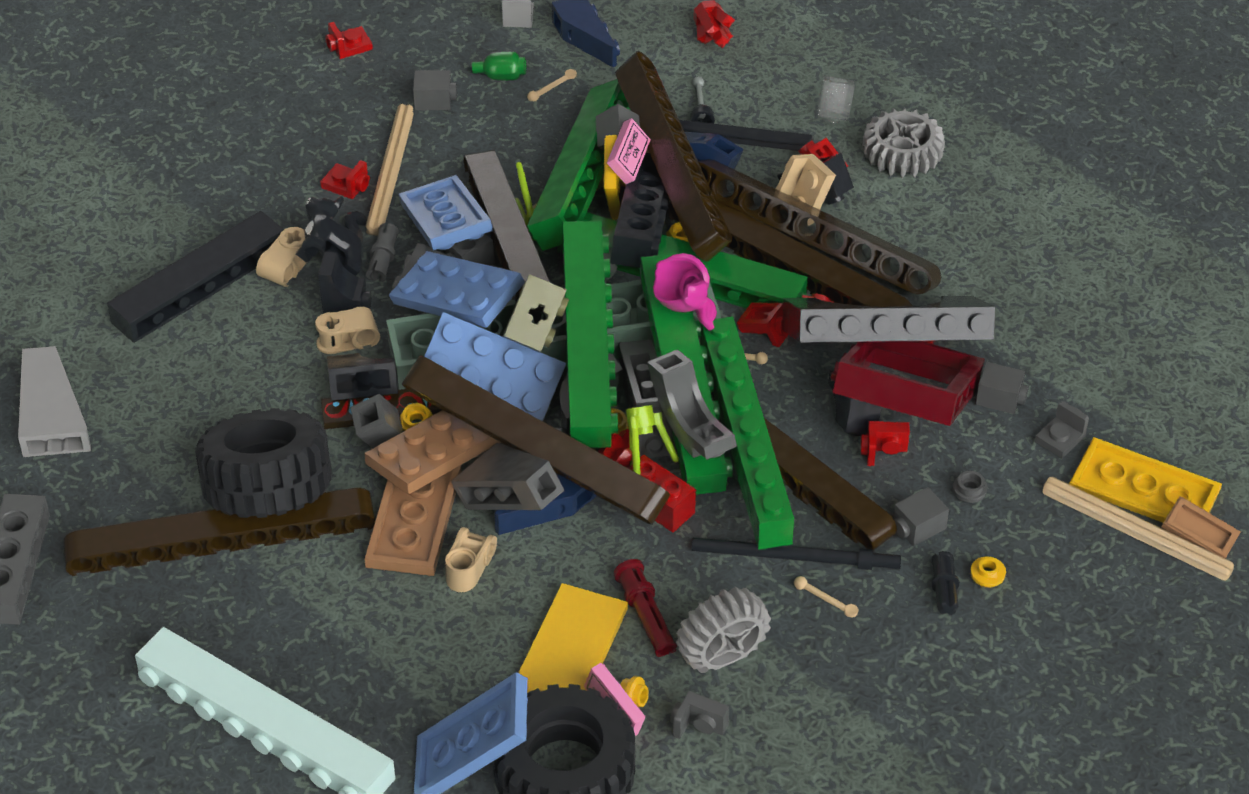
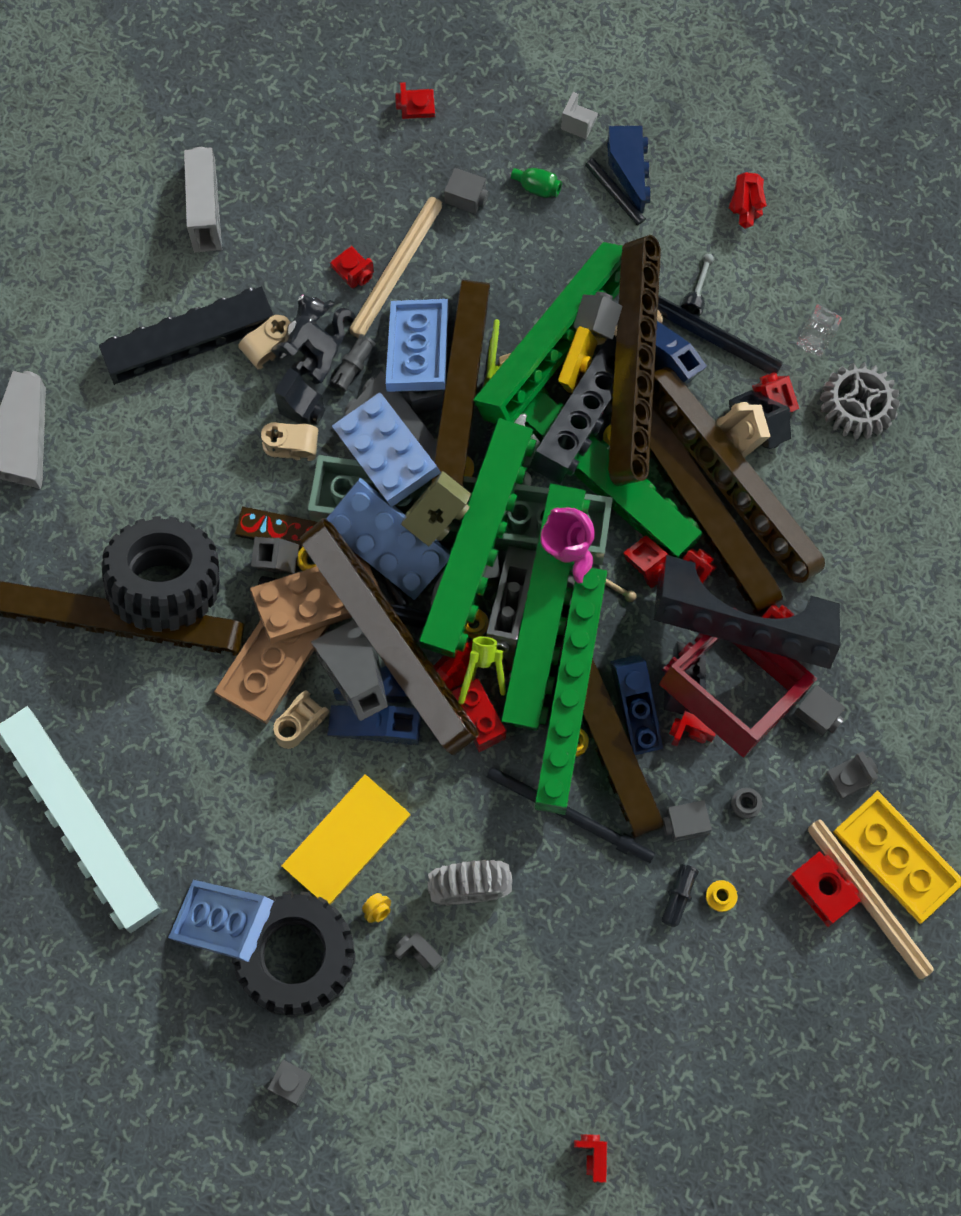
camera: 20 degrees right, 25 degrees up
black arch [327,353,398,401] -> none
tan hinge [527,69,577,101] -> none
bright pink tile [584,663,645,736] -> none
bright pink tile [607,118,651,184] -> none
dark red pin [613,559,677,657] -> none
dark grey arch [647,349,737,460] -> none
tan hinge [794,576,858,617] -> none
medium nougat tile [1161,496,1241,558] -> none
none -> light grey slope [184,147,222,253]
none -> dark blue slope [327,705,422,745]
none -> black bar [585,158,646,226]
none -> dark blue slope [610,654,663,755]
none -> red brick [787,851,861,927]

